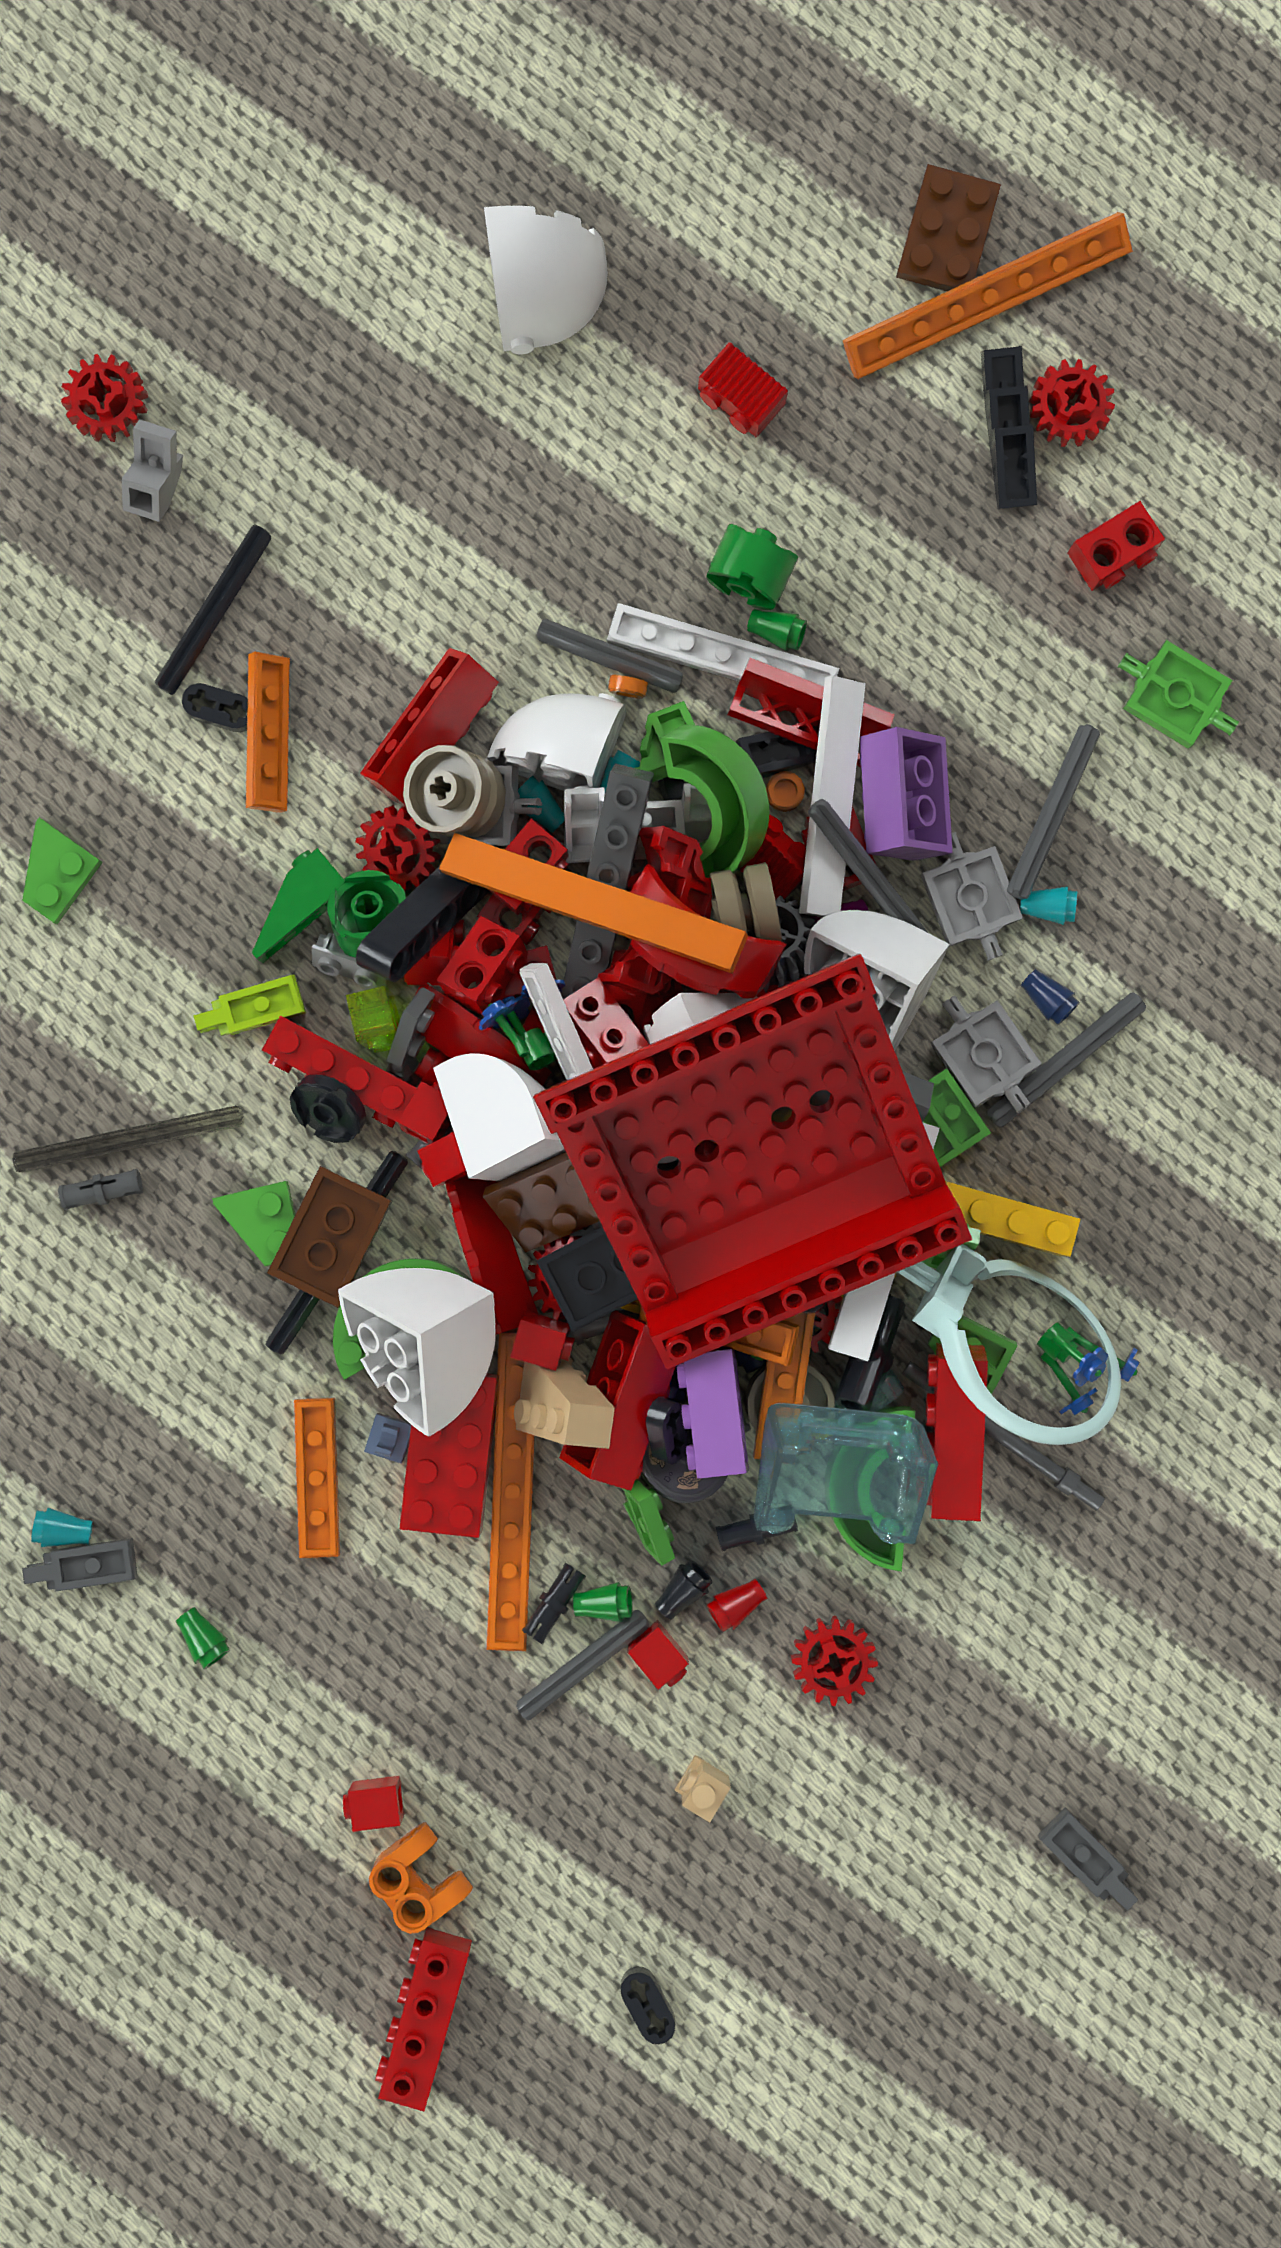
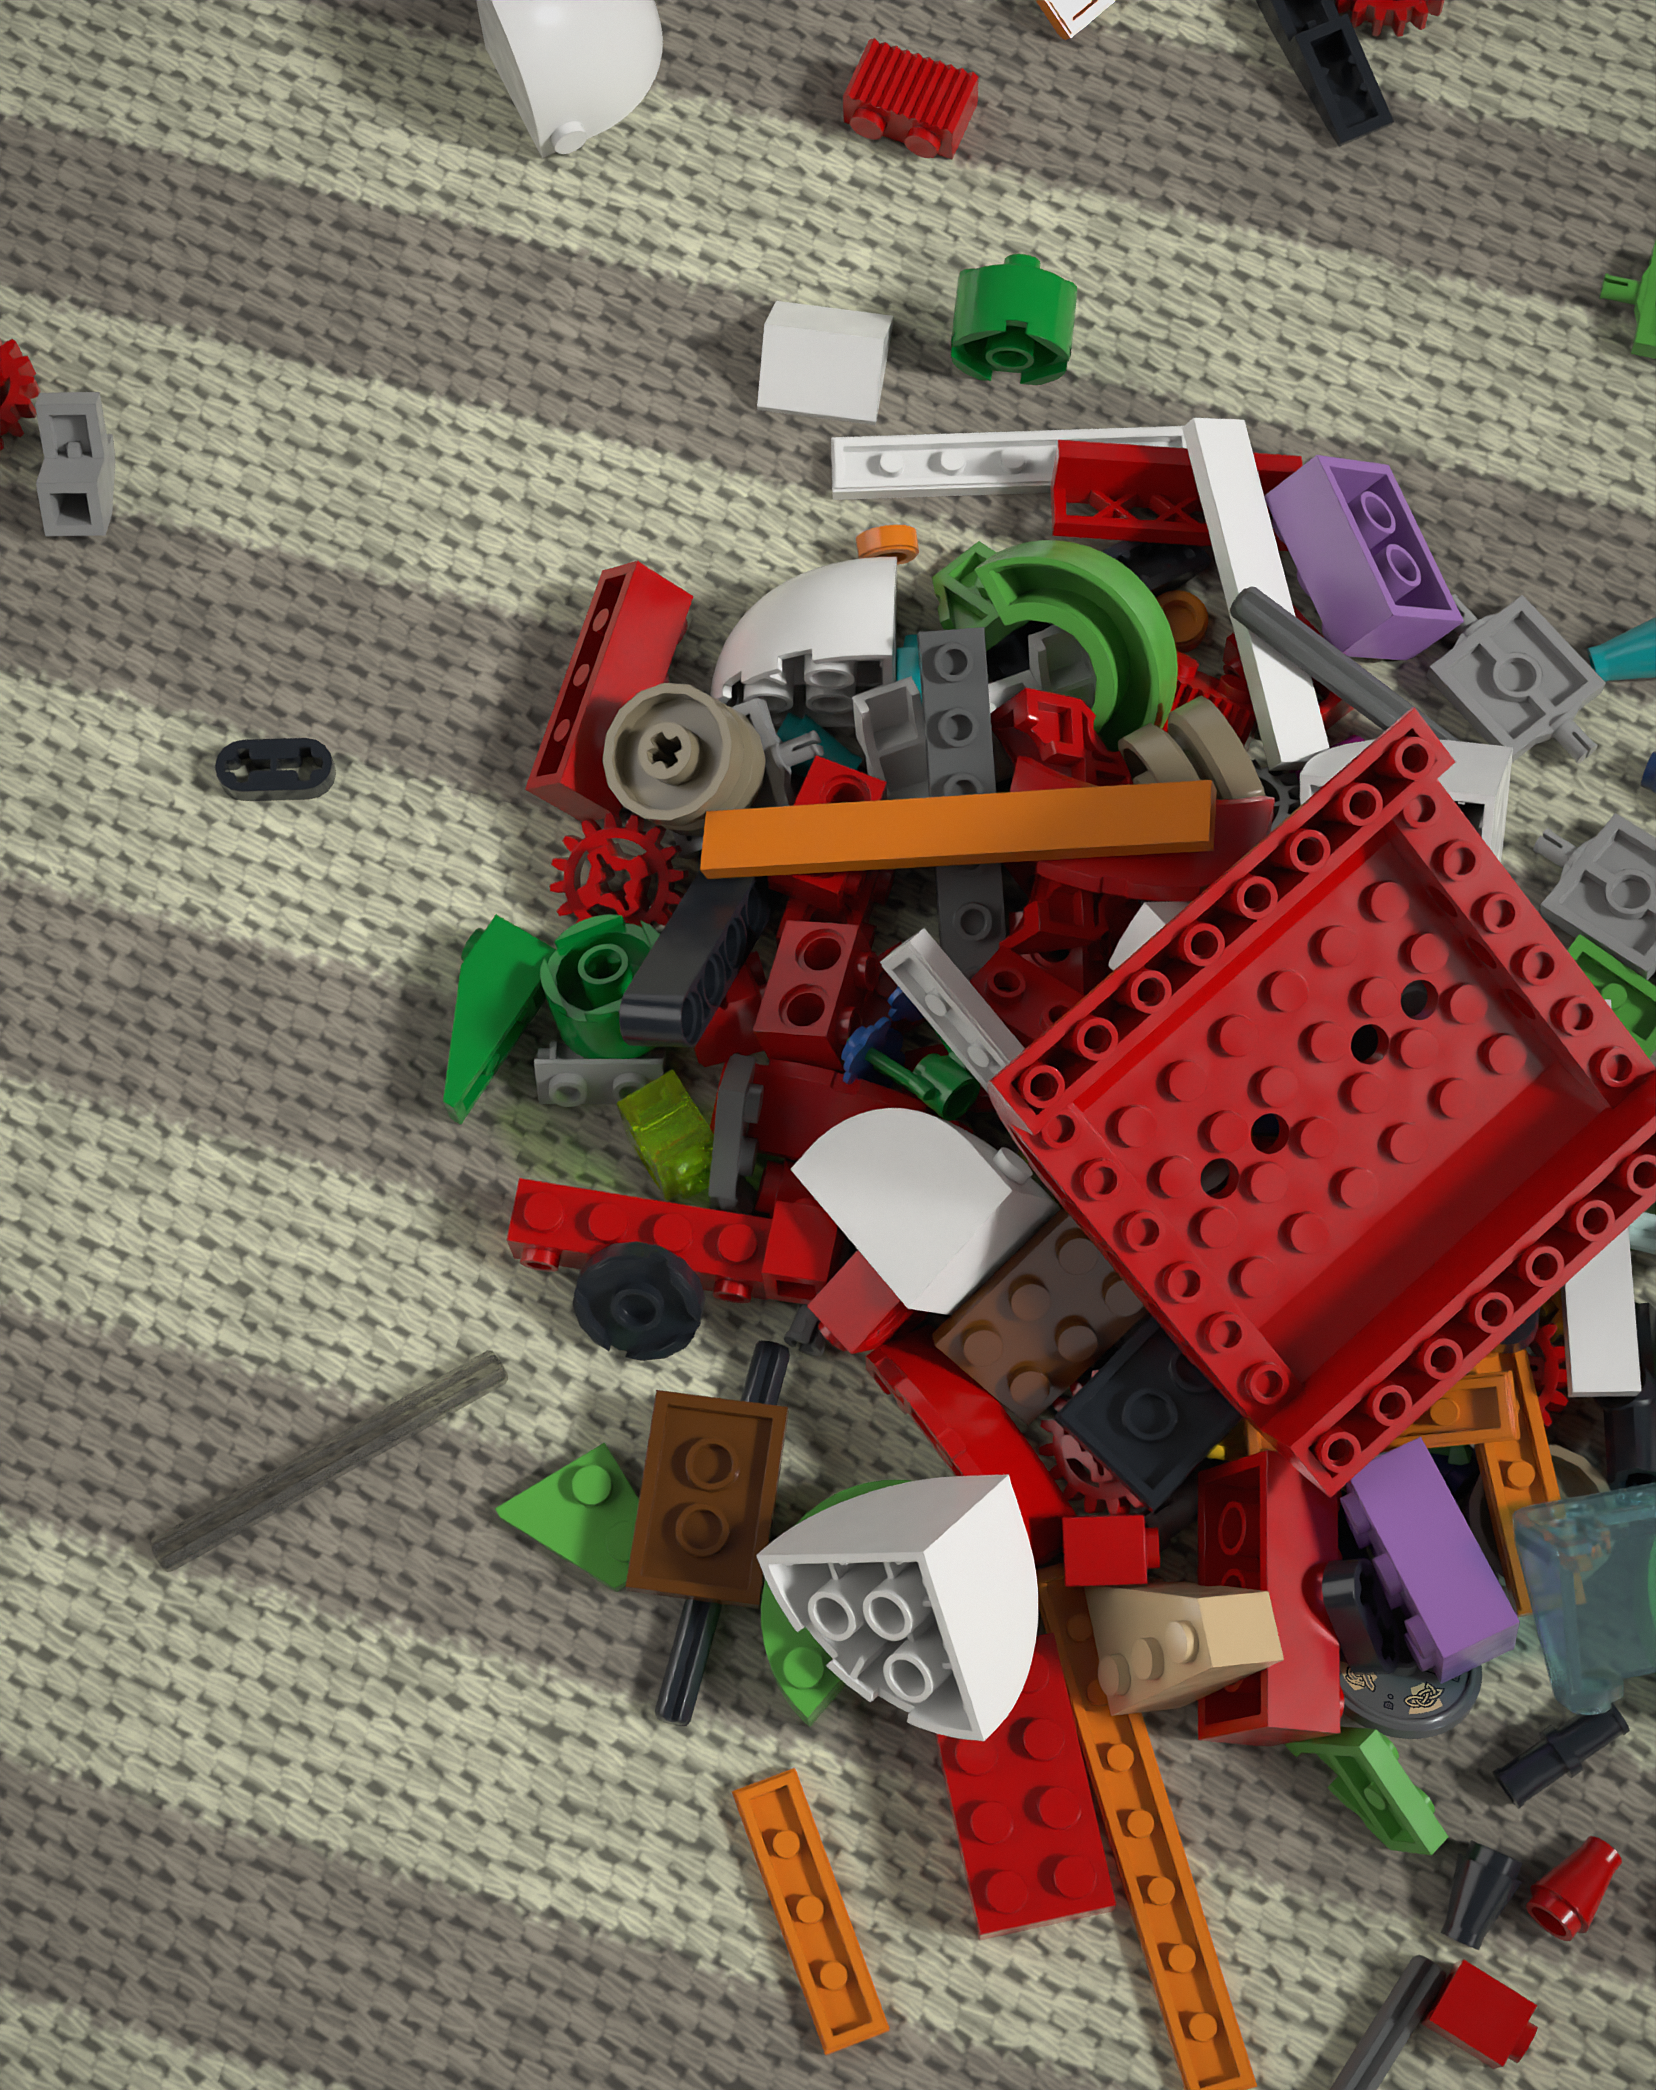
camera: 10 degrees left, 15 degrees down
bright green wing [22,817,103,924] -> none
dark grey pin [58,1169,143,1210] -> none
black axle [155,524,271,695] -> none
lime hinge [193,974,306,1036] -> none
orange tile [246,651,290,812] -> none
sand blue tile [364,1413,411,1464] -> none
black pin [522,1562,586,1645] -> none
dark grey axle [537,619,683,693] -> none
green cone [573,1582,633,1622] -> none
green cone [747,609,807,652] -> none
dark grey axle [1007,724,1100,900] -> none
red brick [1067,501,1165,591] -> none
none -> white slope [757,301,894,425]

